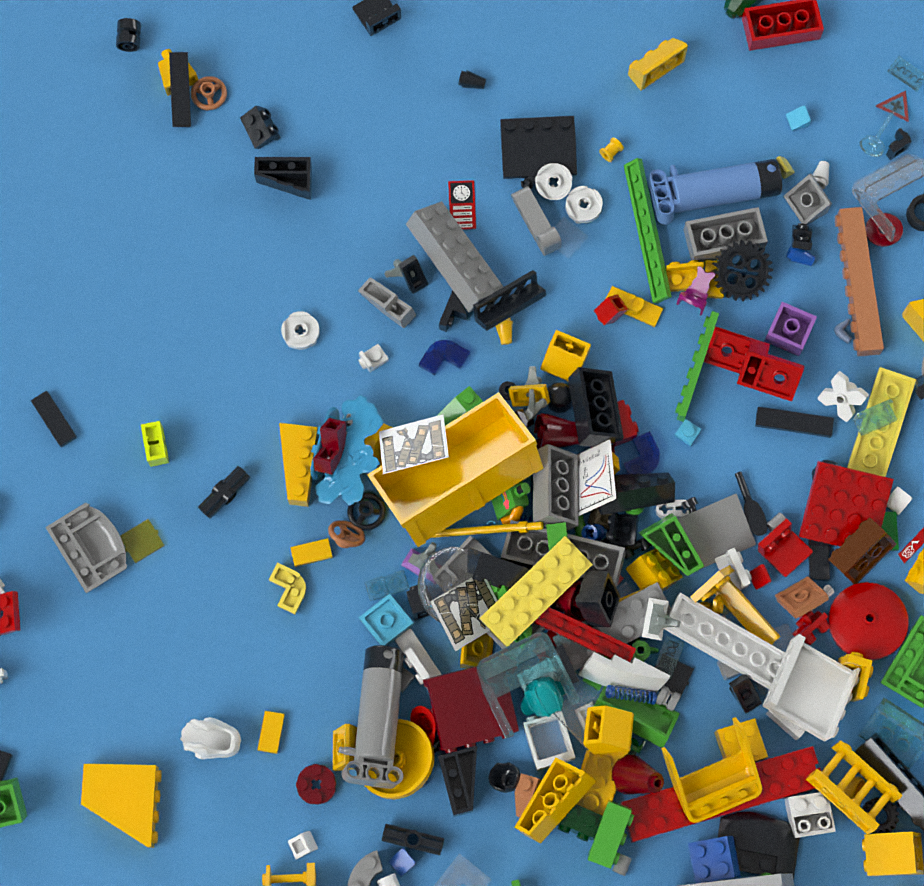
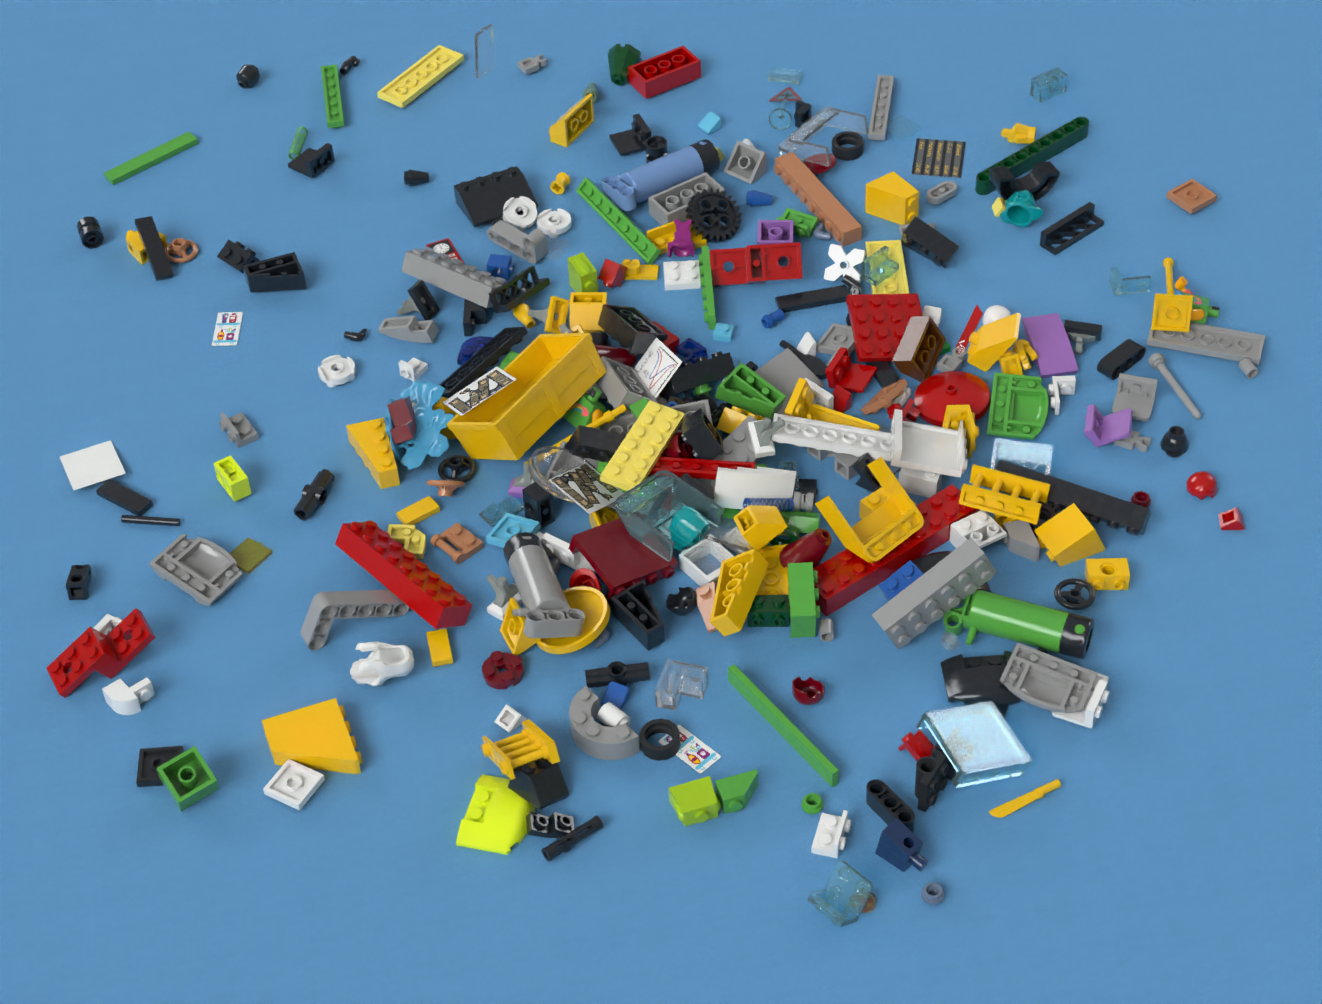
camera: 20 degrees left, 30 degrees down
black slope [792,223,812,250] -> none
none -> white sticker [60,440,126,491]
none -> black bar [121,515,180,526]
none -> sticker [212,312,243,346]
none -> light grey bracket [219,412,259,448]
none -> white plate [263,759,325,811]
none -> light grey beam [300,590,410,651]
none -> red brick [335,520,473,629]
none -> black animal [344,328,367,342]
none -> nougat plate [430,522,484,564]
none -> black plate [439,327,528,398]
none -> light grey piece [486,574,523,621]
none -> blue brick [487,254,515,281]
none -> yellow piece [528,296,570,334]
none -> lime torso [567,252,598,292]
none -> sand green cone [582,83,599,103]
none -> black bracket [609,114,652,156]
none -> black wheel [645,136,668,163]
none -> white plate [663,260,701,290]
none -> blue pin [761,309,785,328]
none -> bright green bracket [776,208,819,238]
none -> white slope [797,332,816,357]
none -> light grey plate [816,323,855,355]
none -> black arm [841,274,862,295]
none -> light grey plate [937,348,966,372]
none -> light grey slope [1001,520,1040,561]

